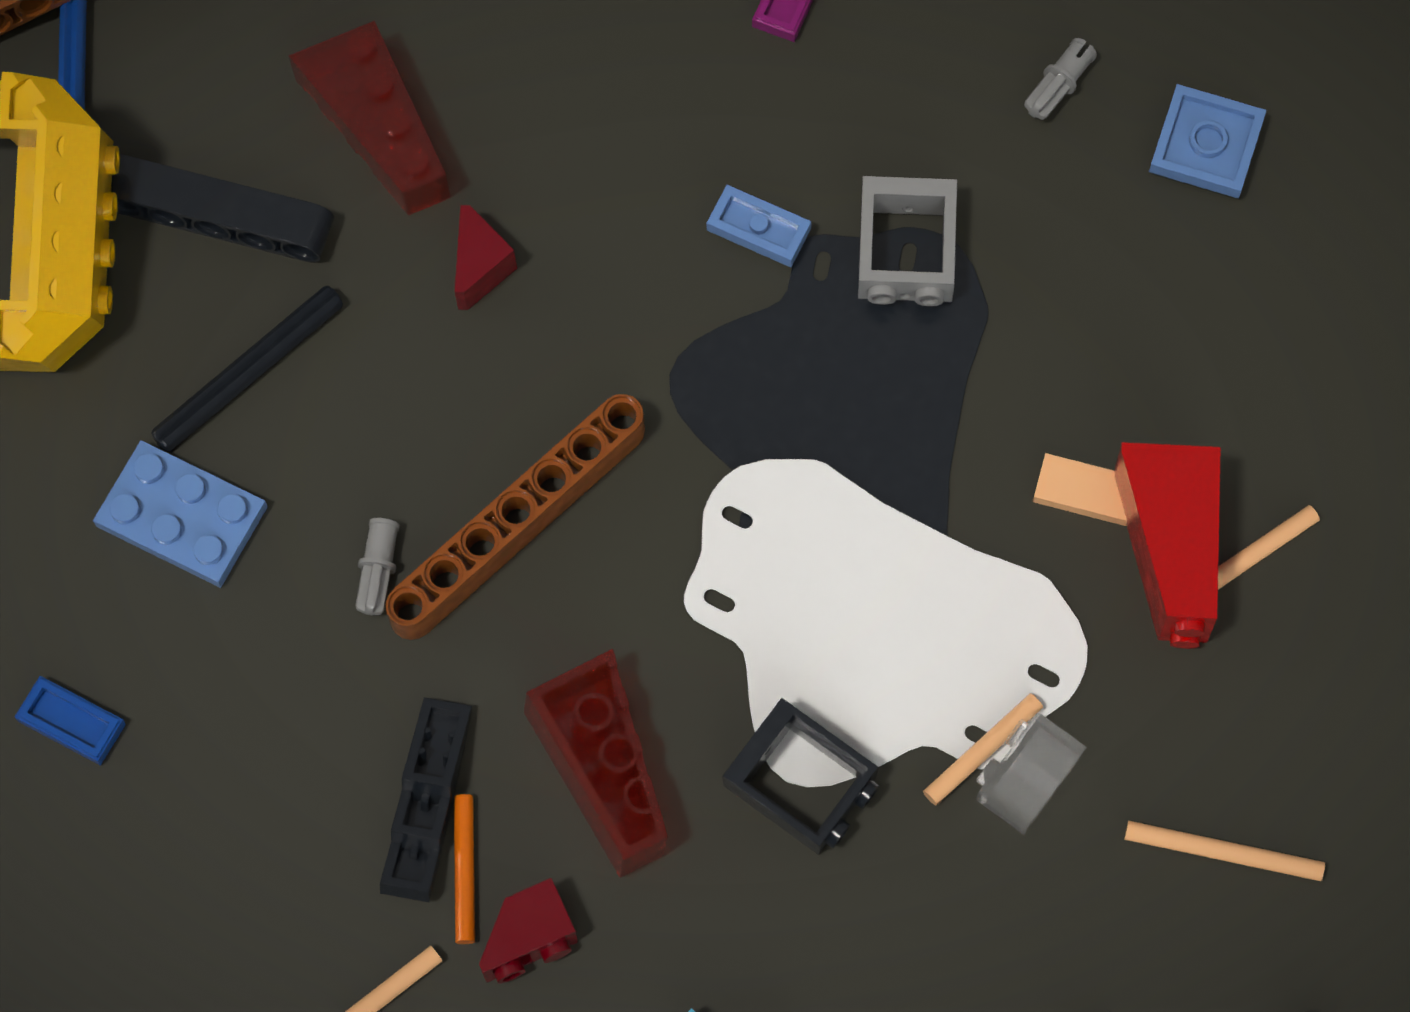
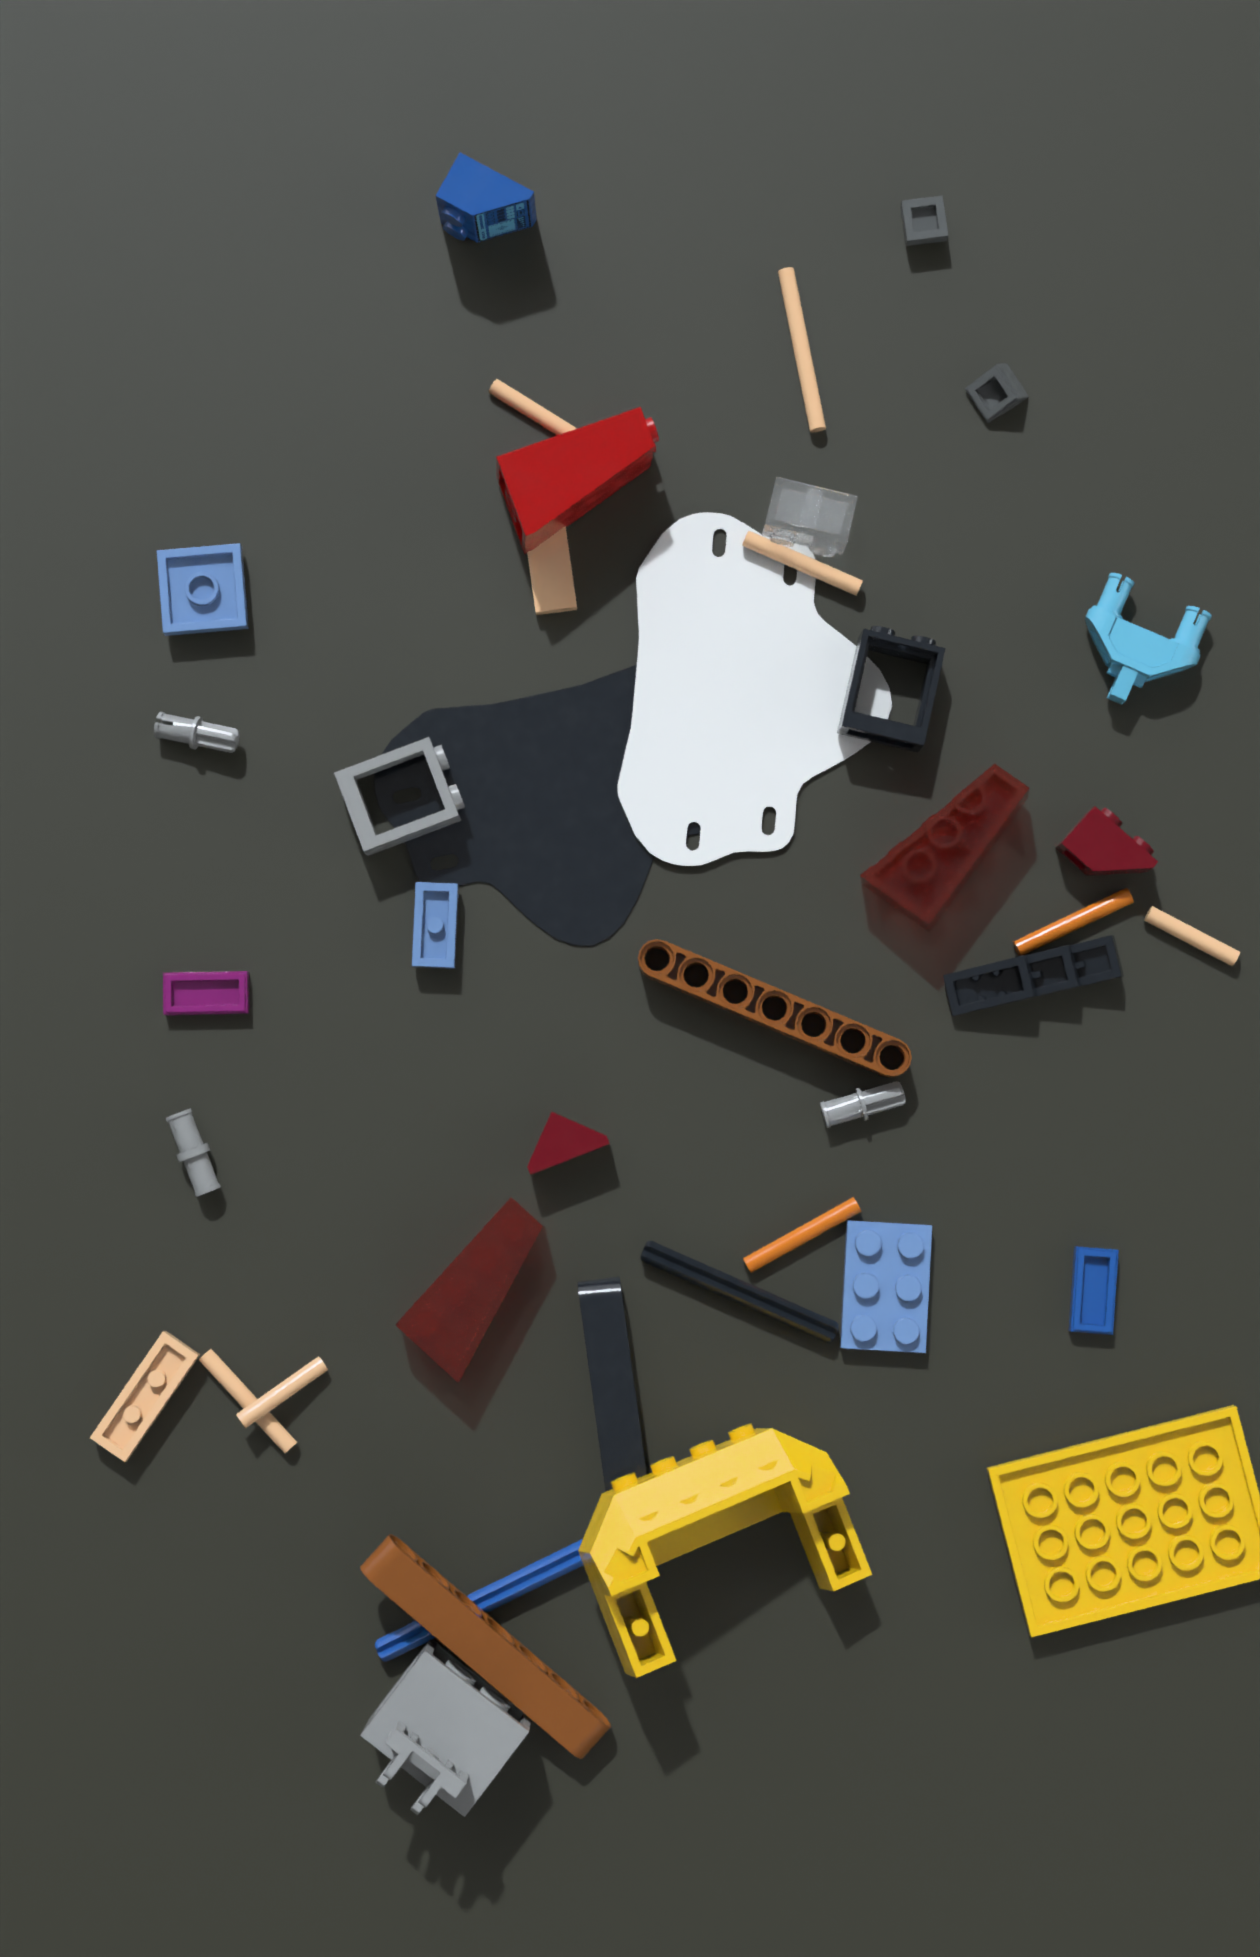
camera: 115 degrees left, 15 degrees up
none -> orange bar [743,1197,862,1273]

